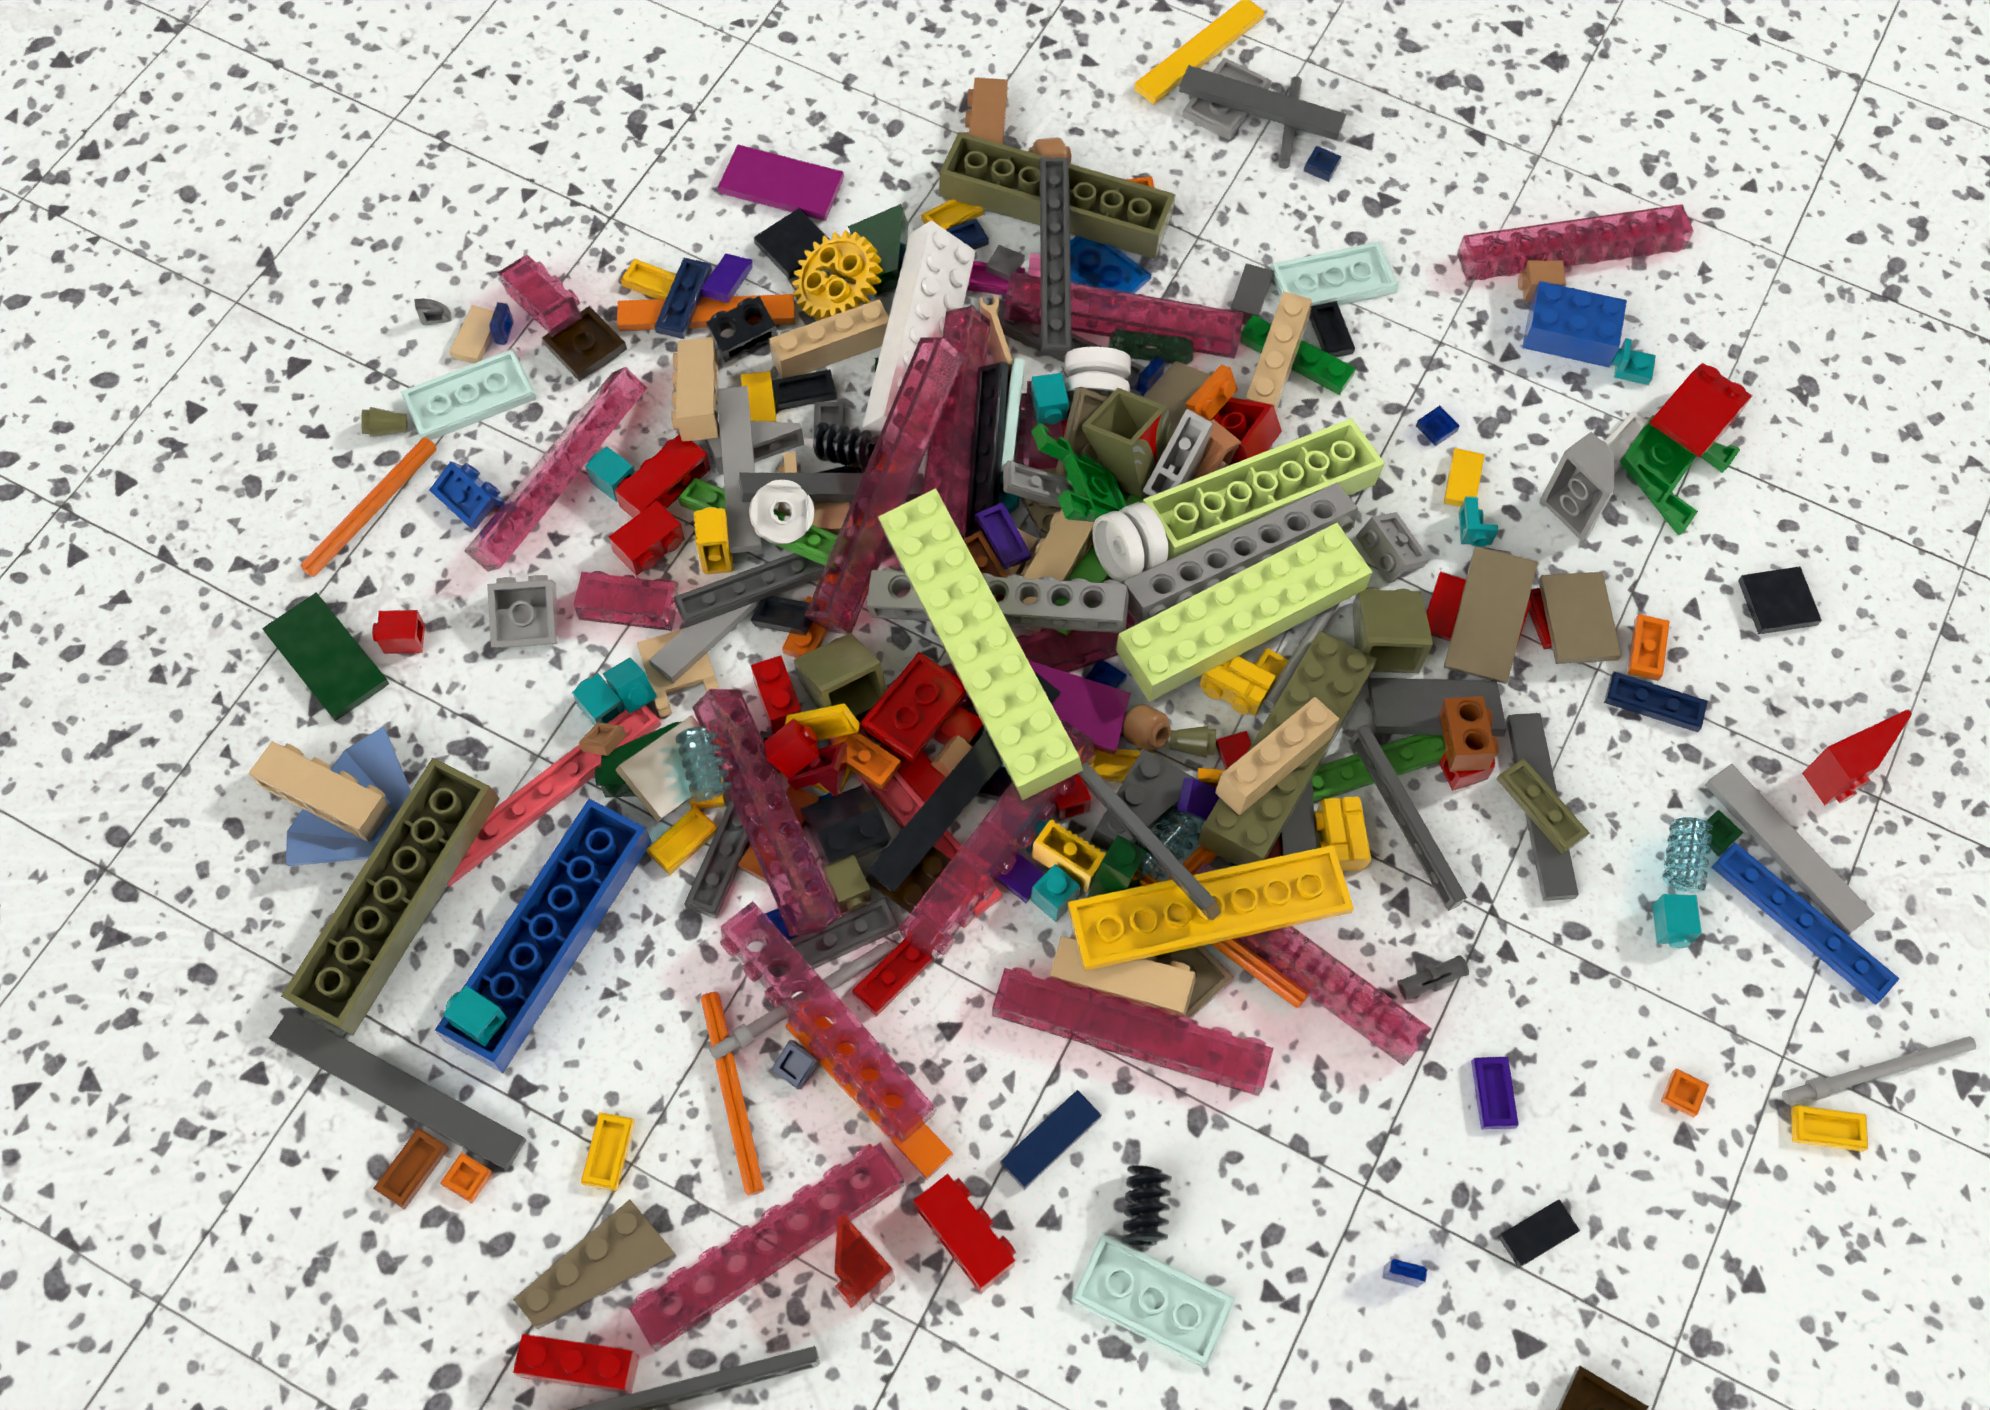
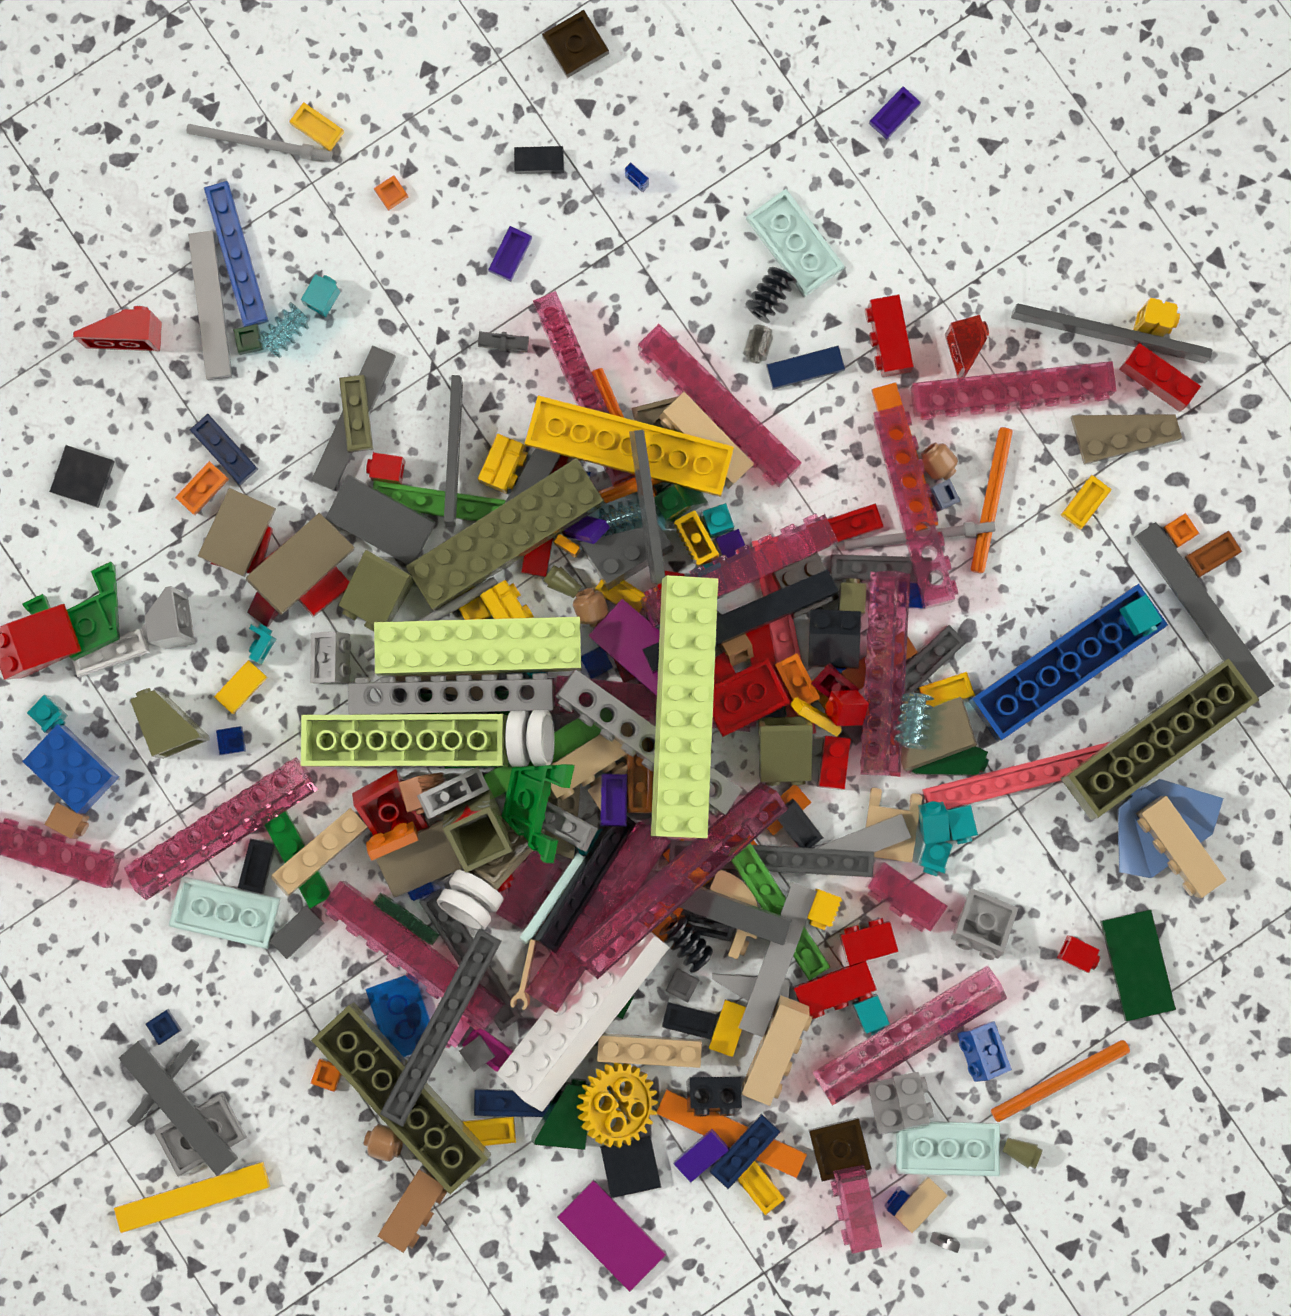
camera: 145 degrees left, 20 degrees up
medium nougat tile [579,722,627,756] -> none
white plate [749,480,814,544] -> none
teal brick [1031,373,1069,424] -> none
tan brick [1215,697,1340,816] -> none
dark orange brick [1439,696,1499,772] -> none
none -> clear pink brick [124,757,318,900]
none -> olive slope [130,688,210,759]
none -> clear smoke brick [743,324,773,364]
none -> light grey plate [867,1072,934,1135]
none -> teal bracket [918,842,953,877]
none -> medium nougat head [920,442,958,480]

